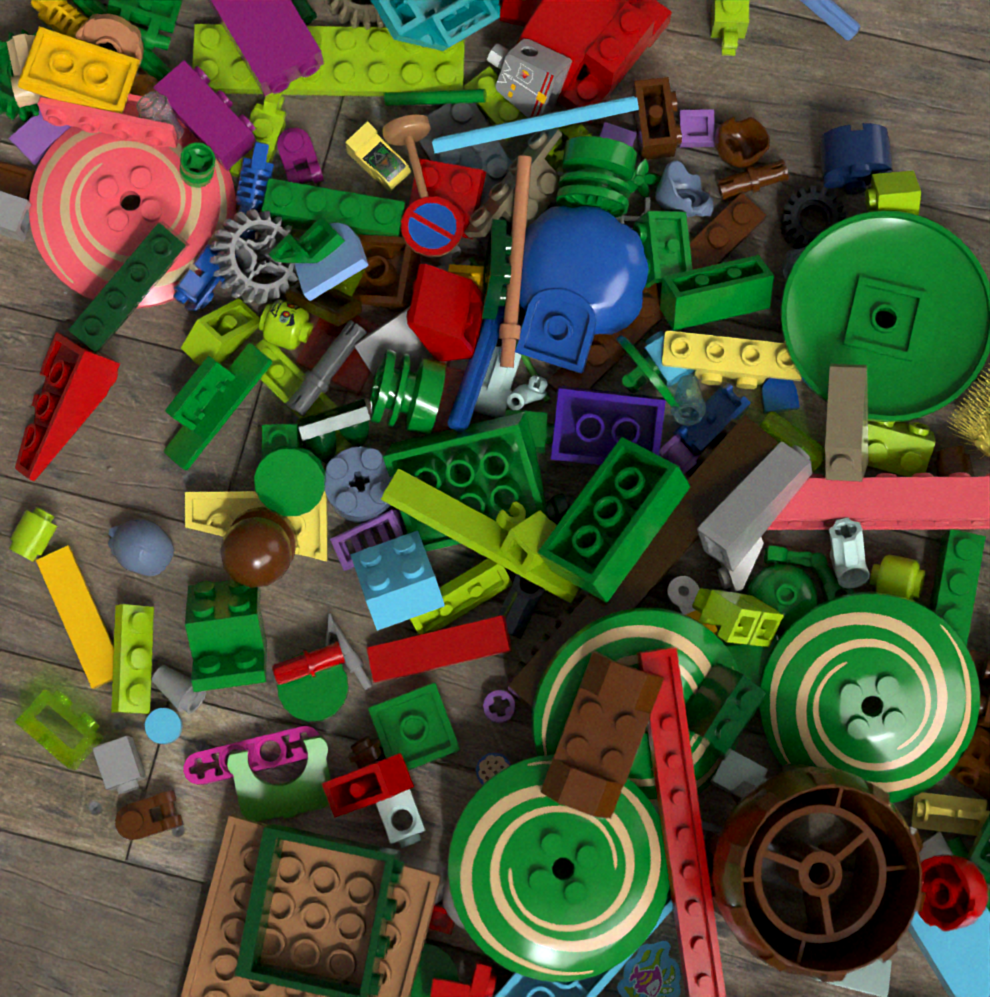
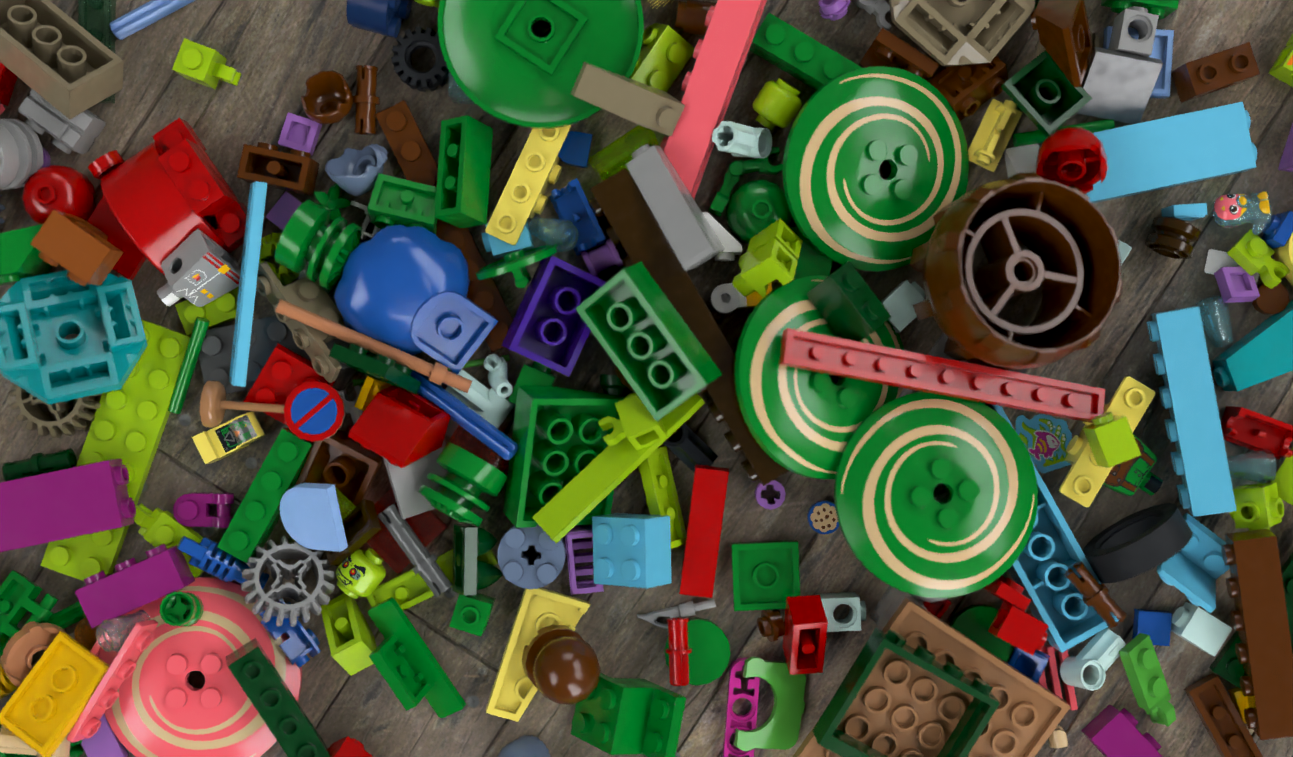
camera: 70 degrees left, 10 degrees up
green tile [254,446,326,516] -> none
green slope [268,216,345,263] -> none
reddish brown piece [540,651,664,819] -> none

